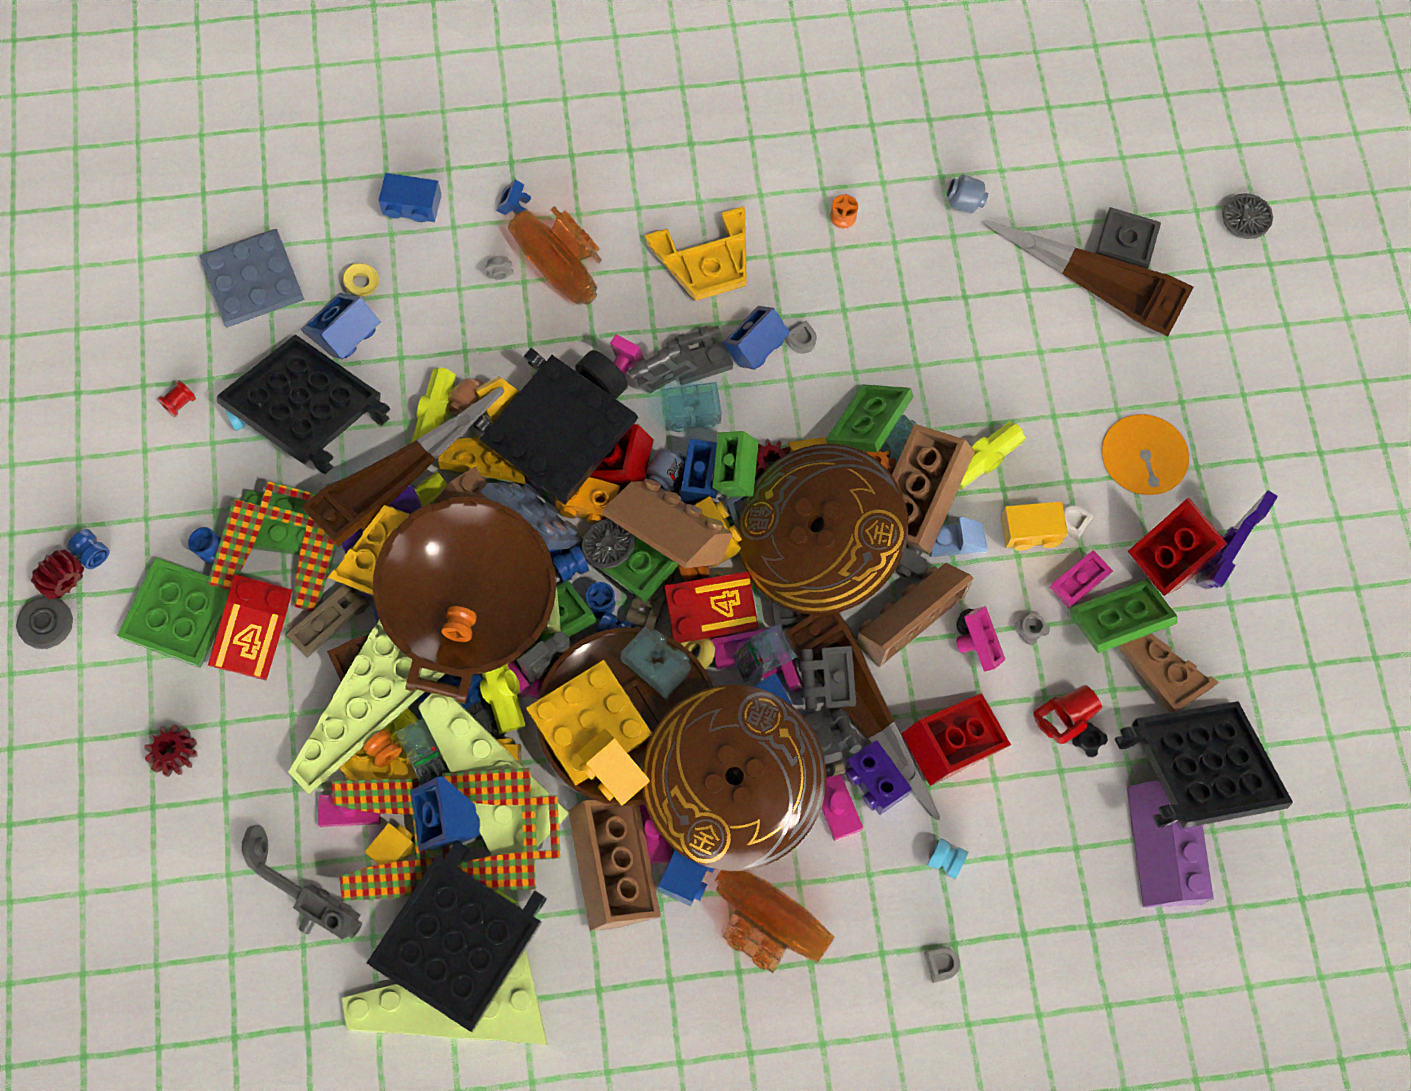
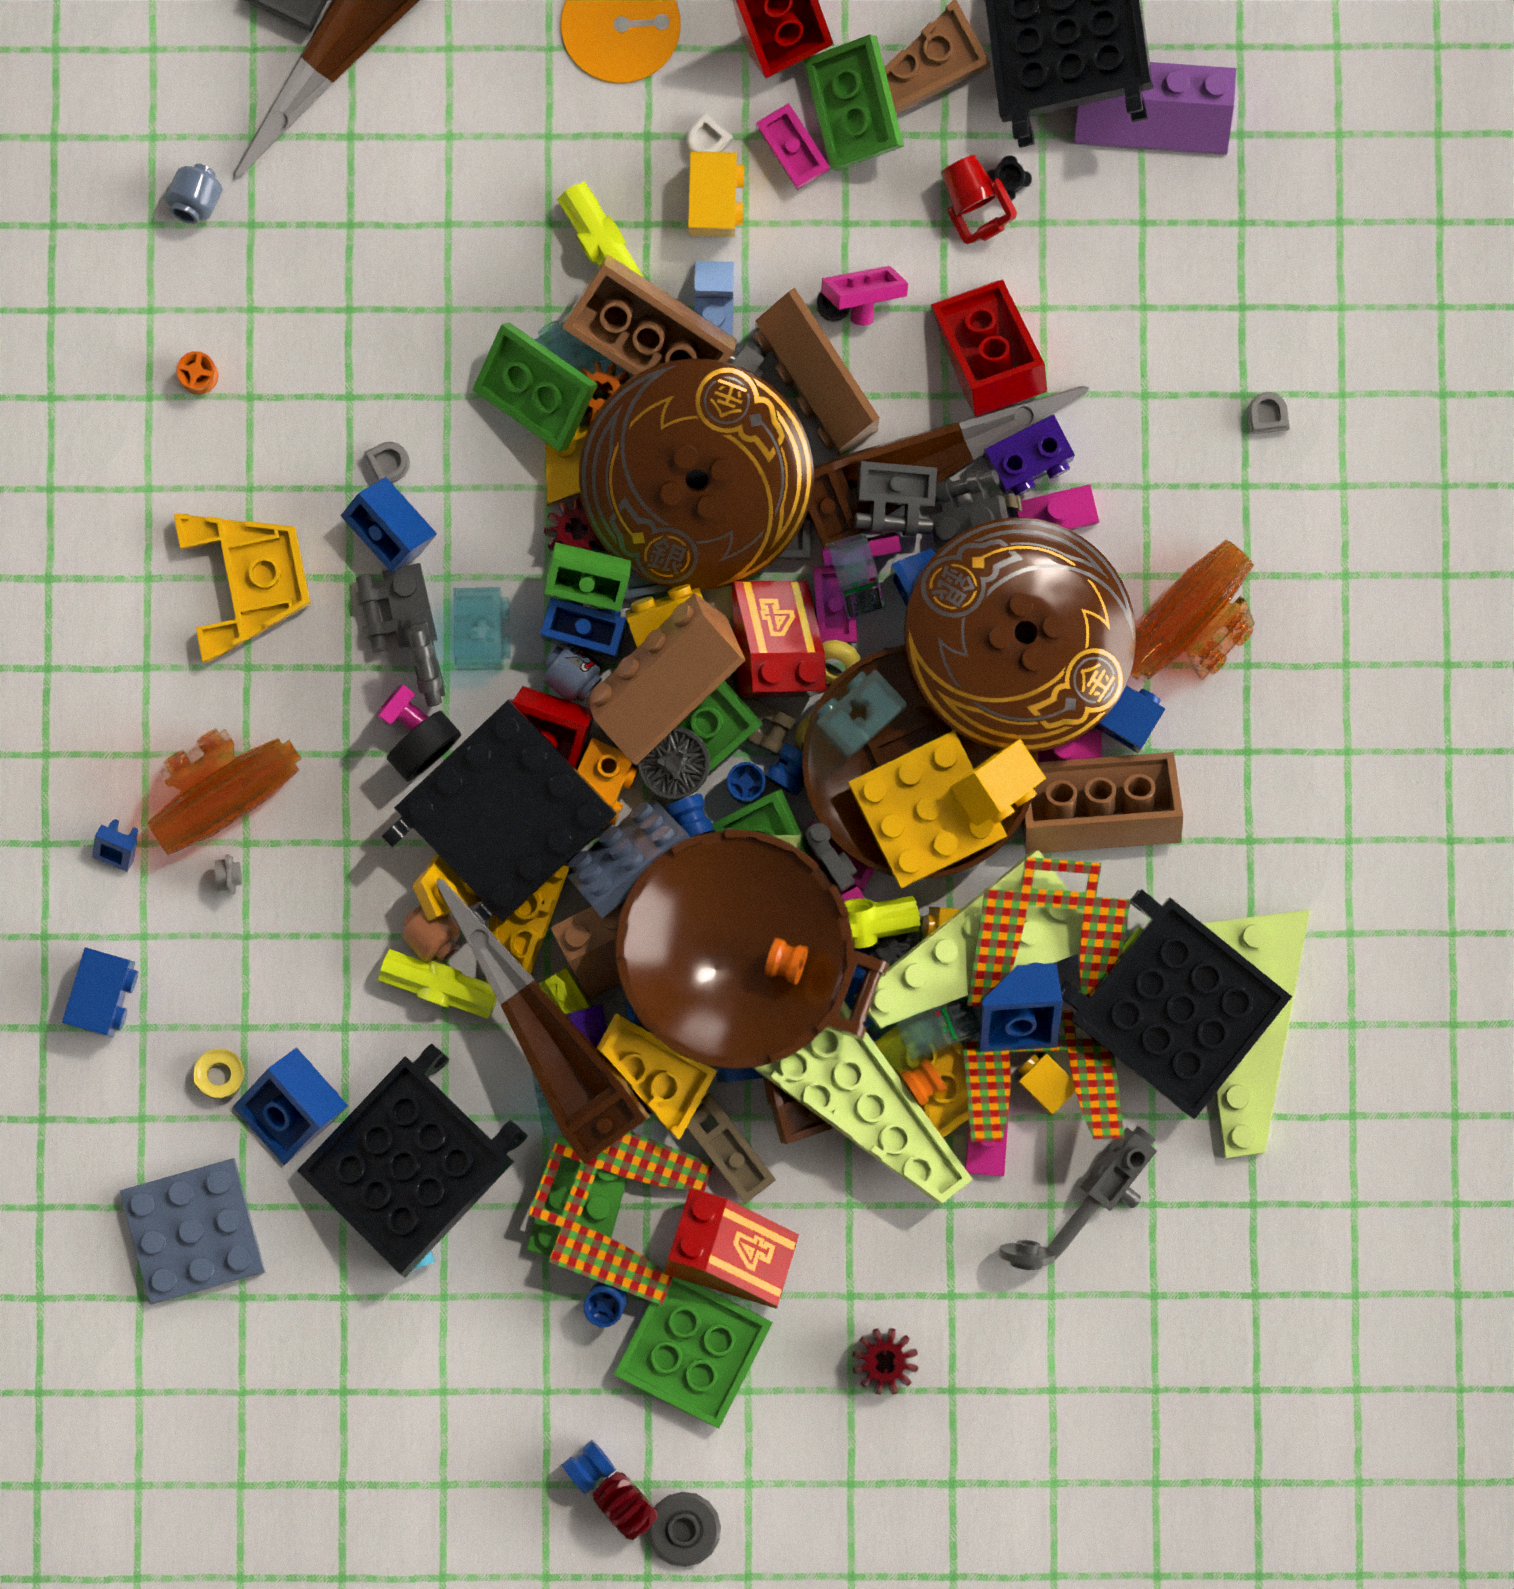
camera: 80 degrees left, 15 degrees up
red bush [157,380,196,417] -> none
medium azure wheel [928,838,968,879] -> none
light grey plate [1015,611,1050,645] -> none

